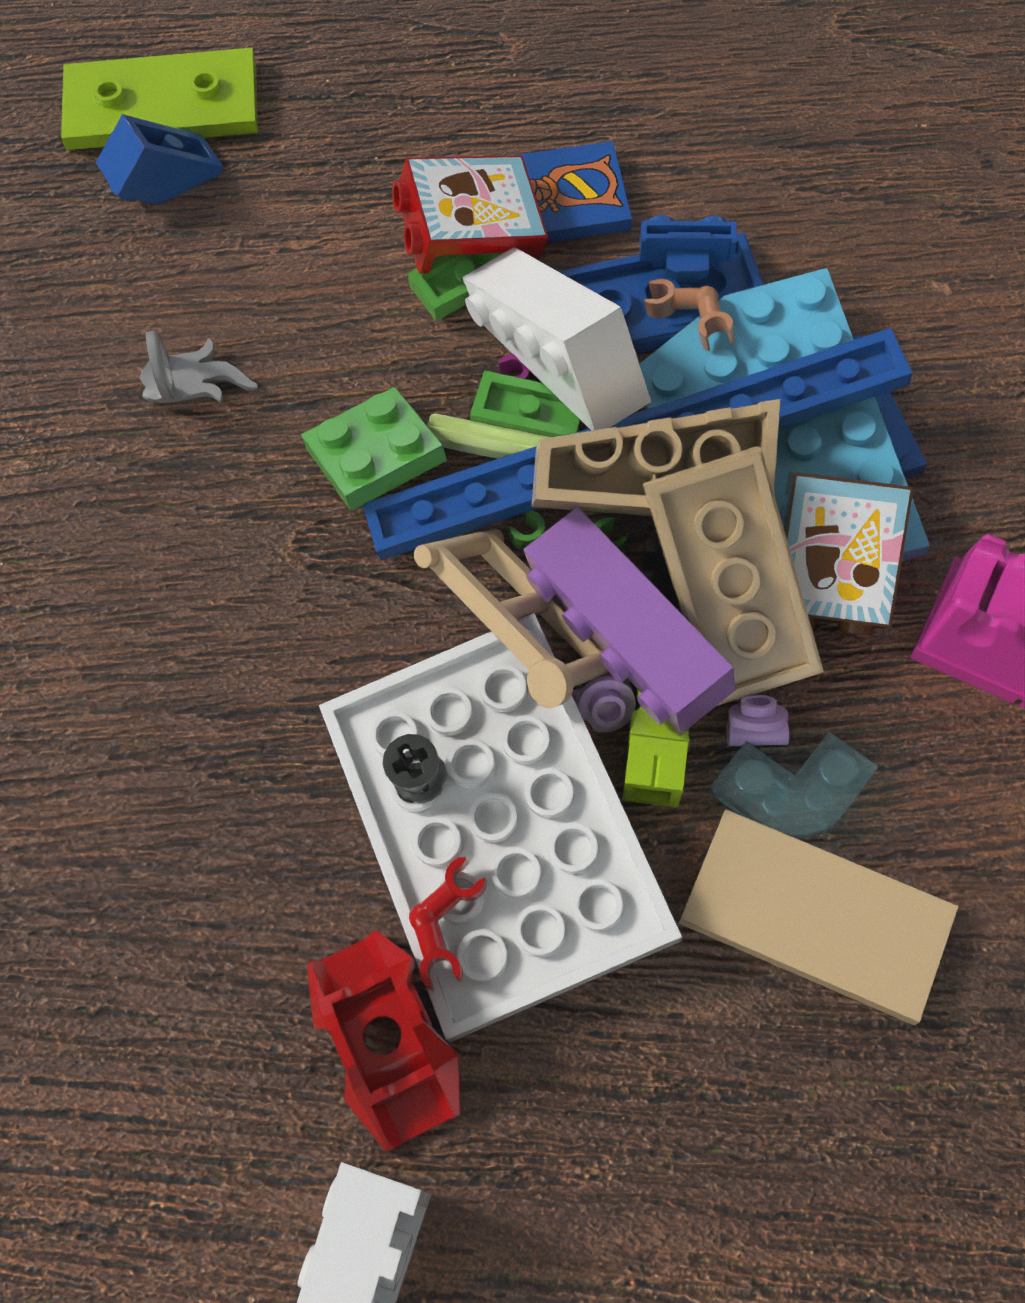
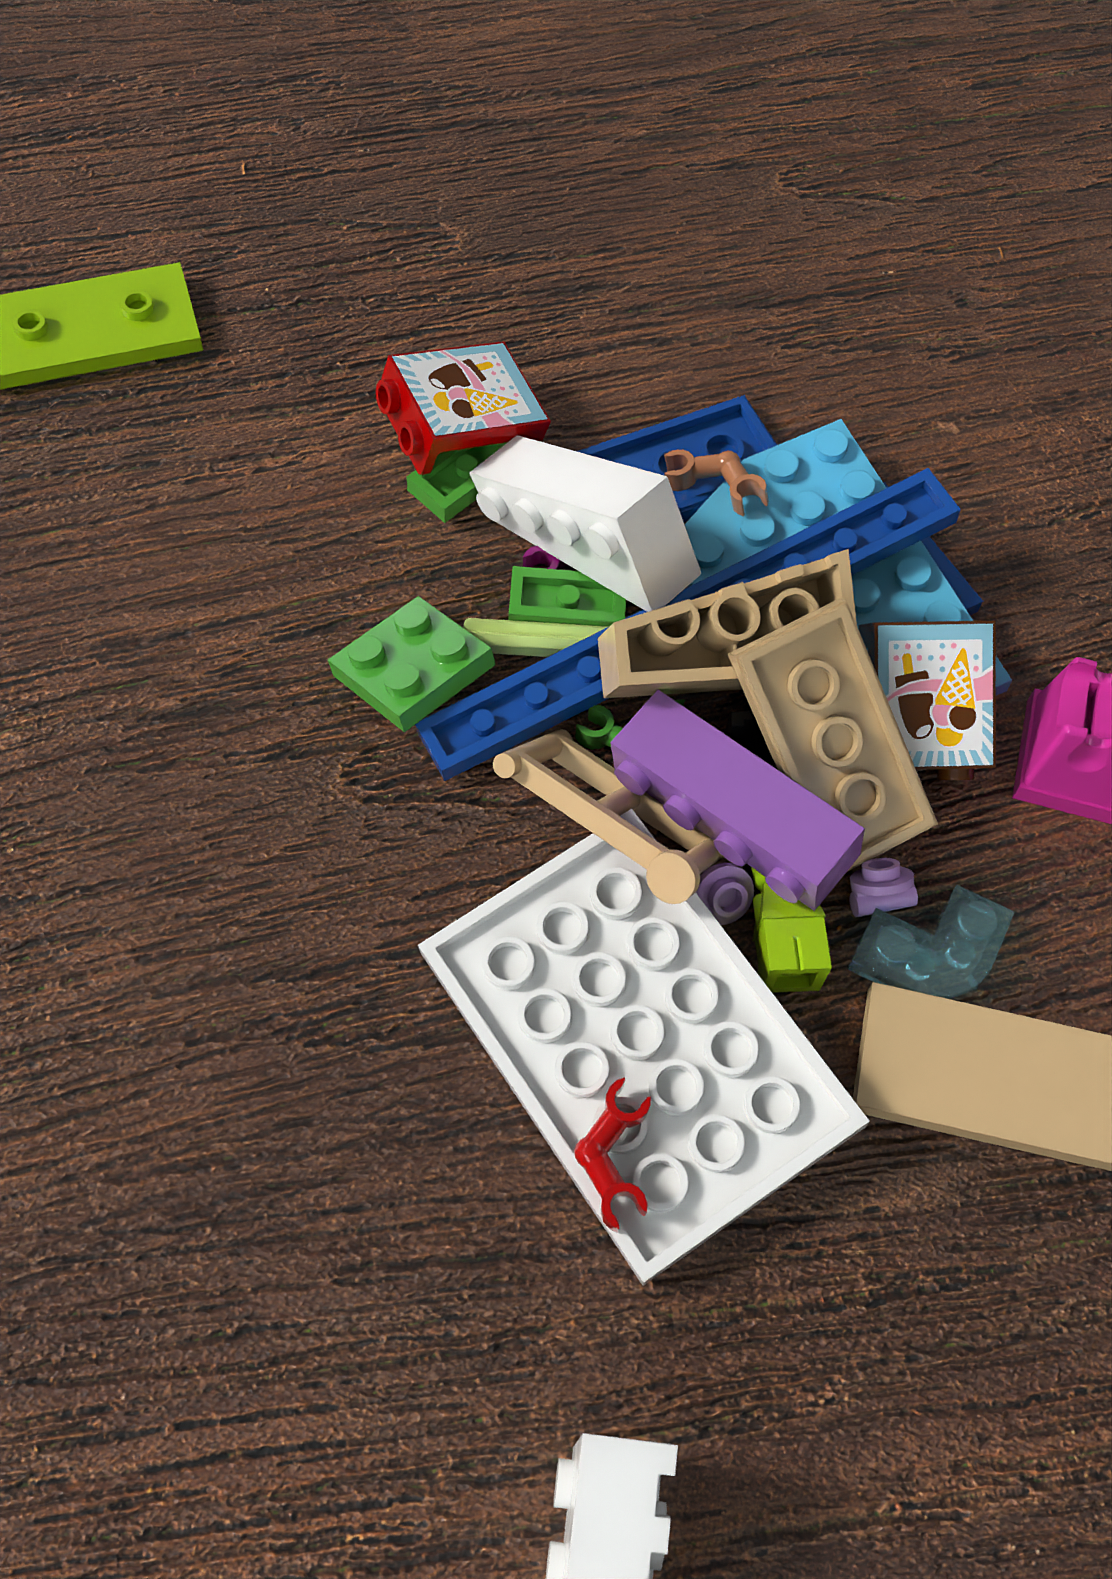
camera: 20 degrees left, 5 degrees down
blue slope [96,114,224,205] -> none
light grey piece [139,331,258,403] -> none
red piece [307,930,461,1152] -> none
pearl dark grey bush [382,734,447,803] -> none
blue tile [516,141,632,243] -> none
blue piece [639,215,737,283] -> none

